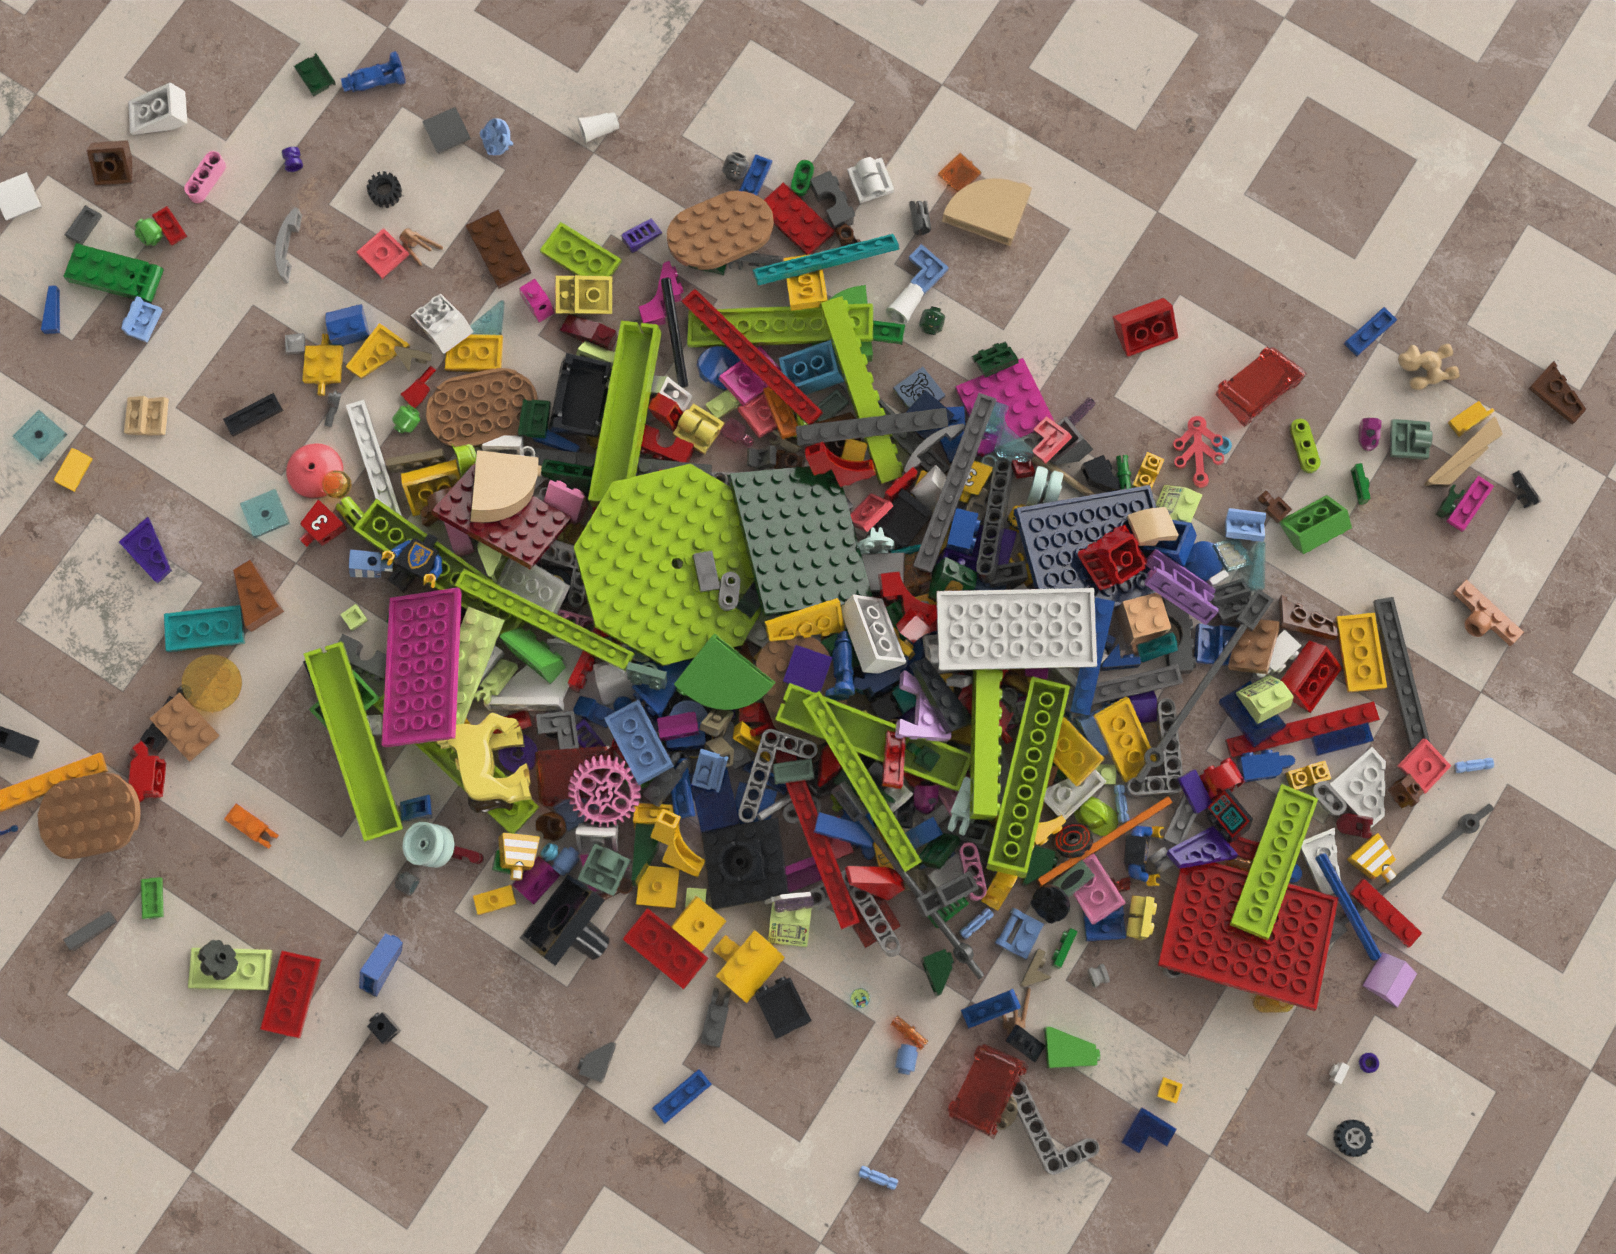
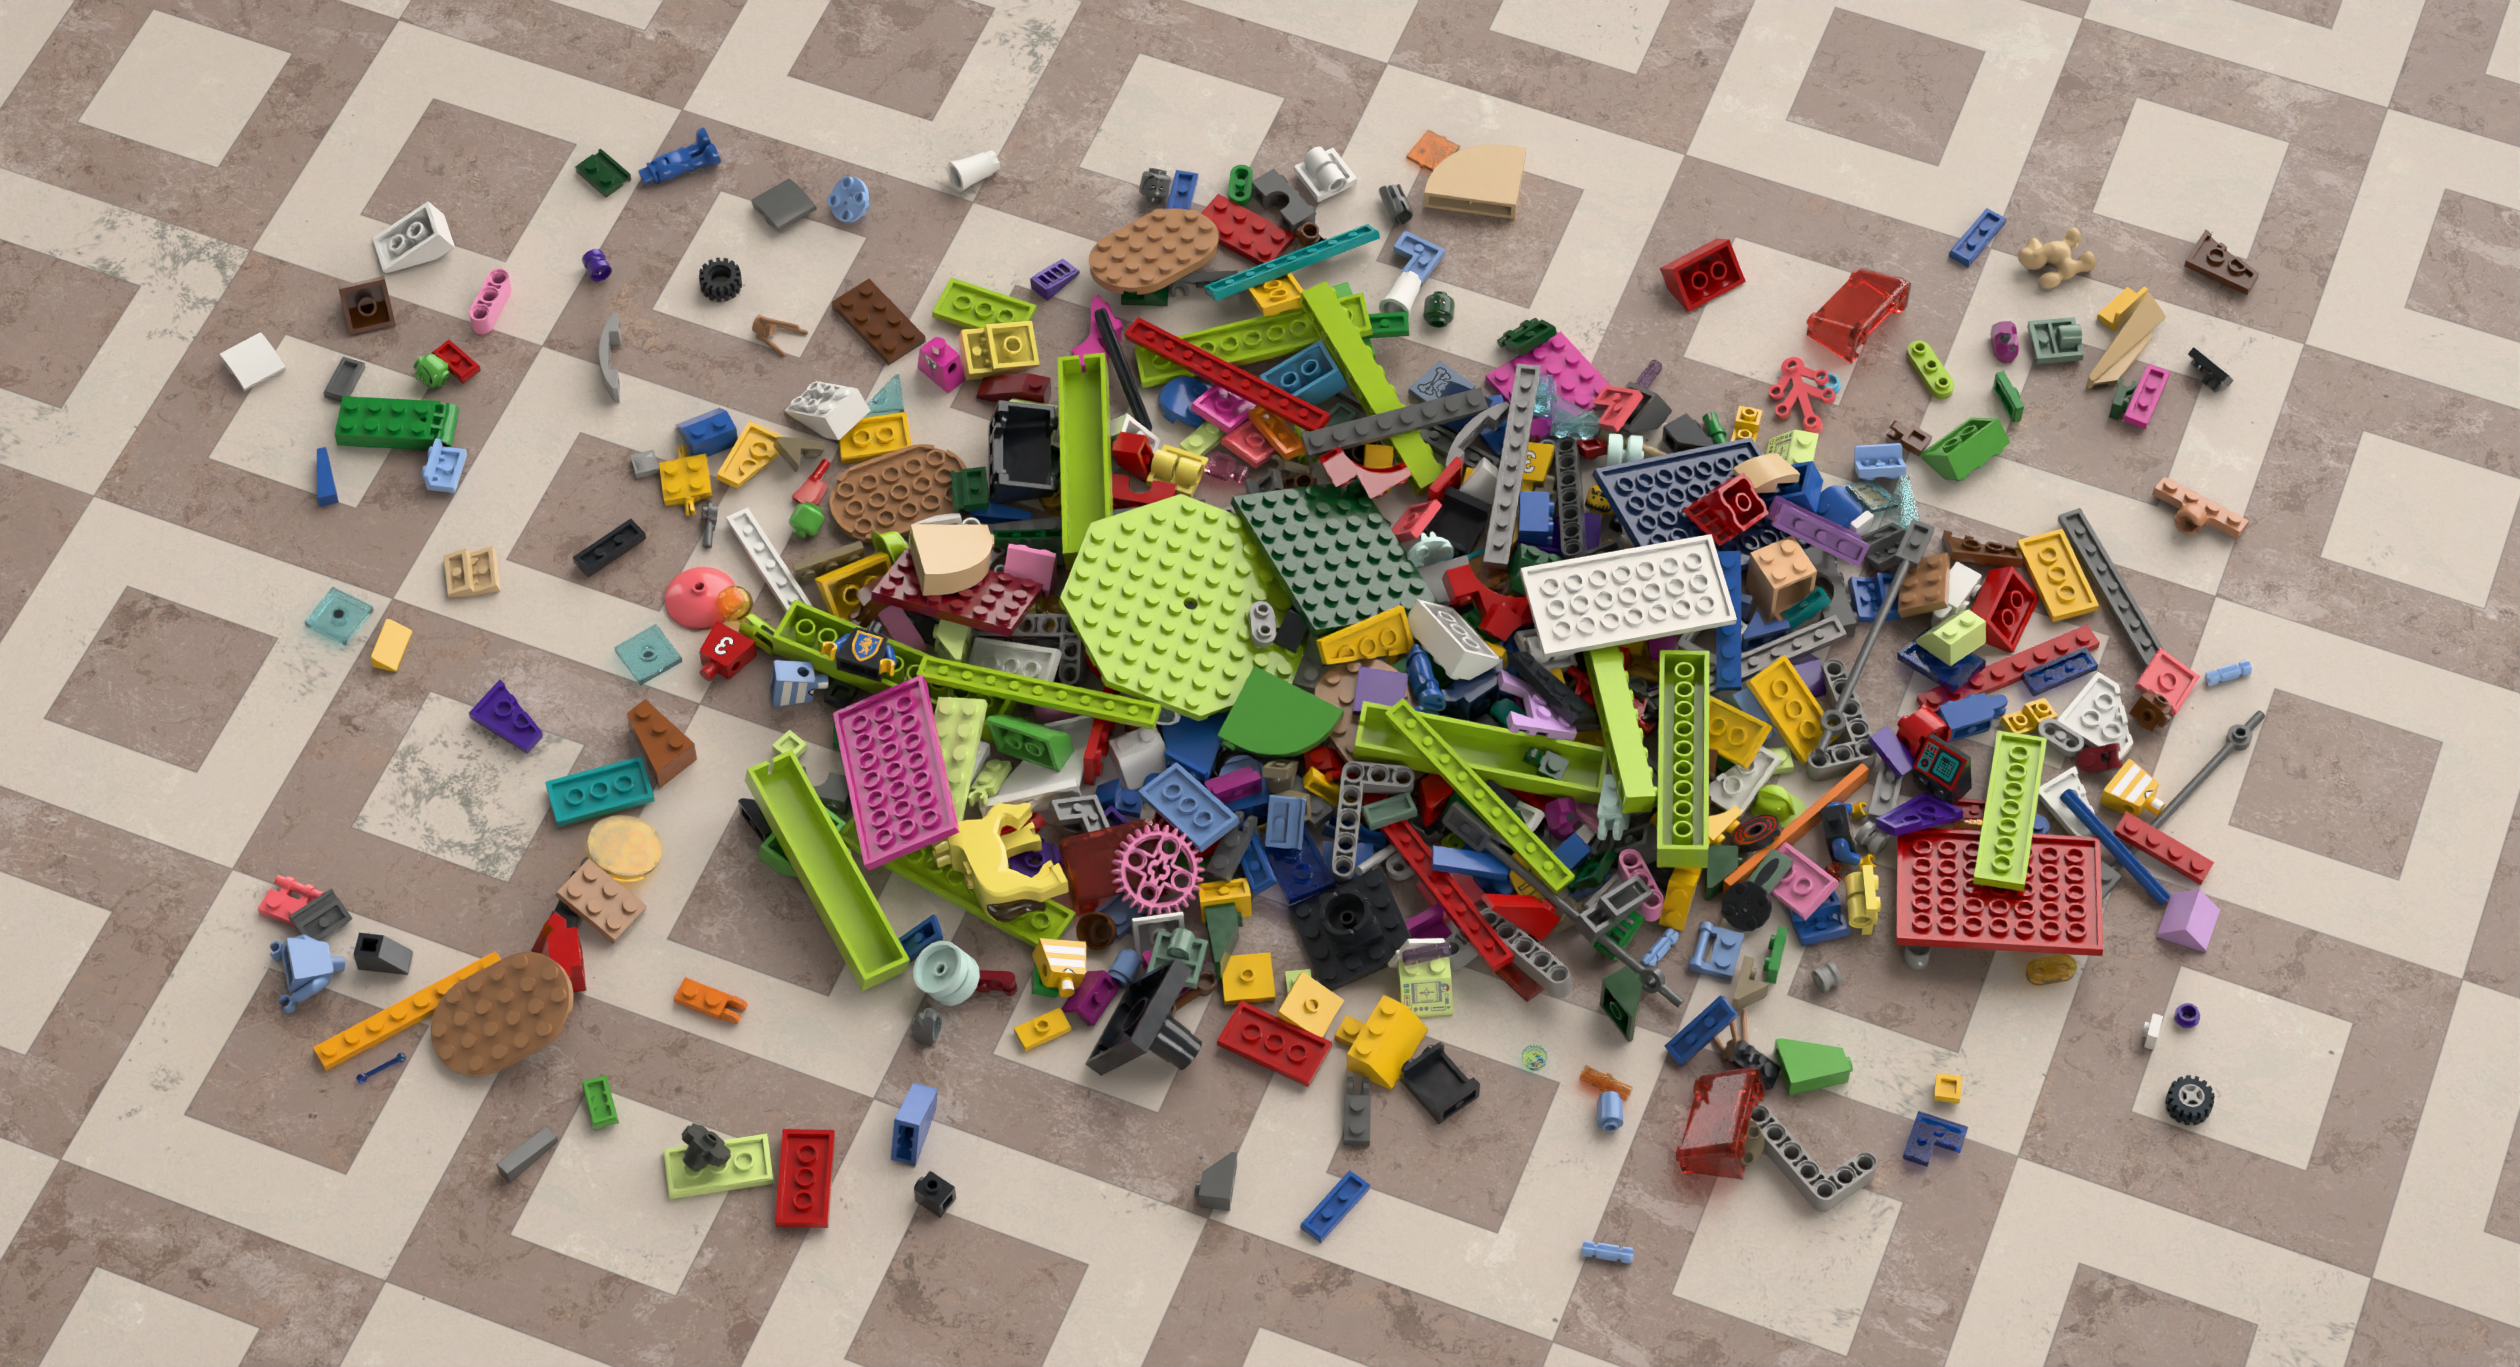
camera: 10 degrees left, 20 degrees down
coral plate [356,228,409,279] -> none
medium azure plate [540,843,558,862] -> none
sand green plate [626,662,667,690] -> none
yellow arch [650,809,705,878] -> none
flat silver tile [692,551,720,593] -> none
red tile [882,730,906,789] -> none
light grey tile [947,674,973,689] -> none
light blue axle [1114,785,1129,823] -> none

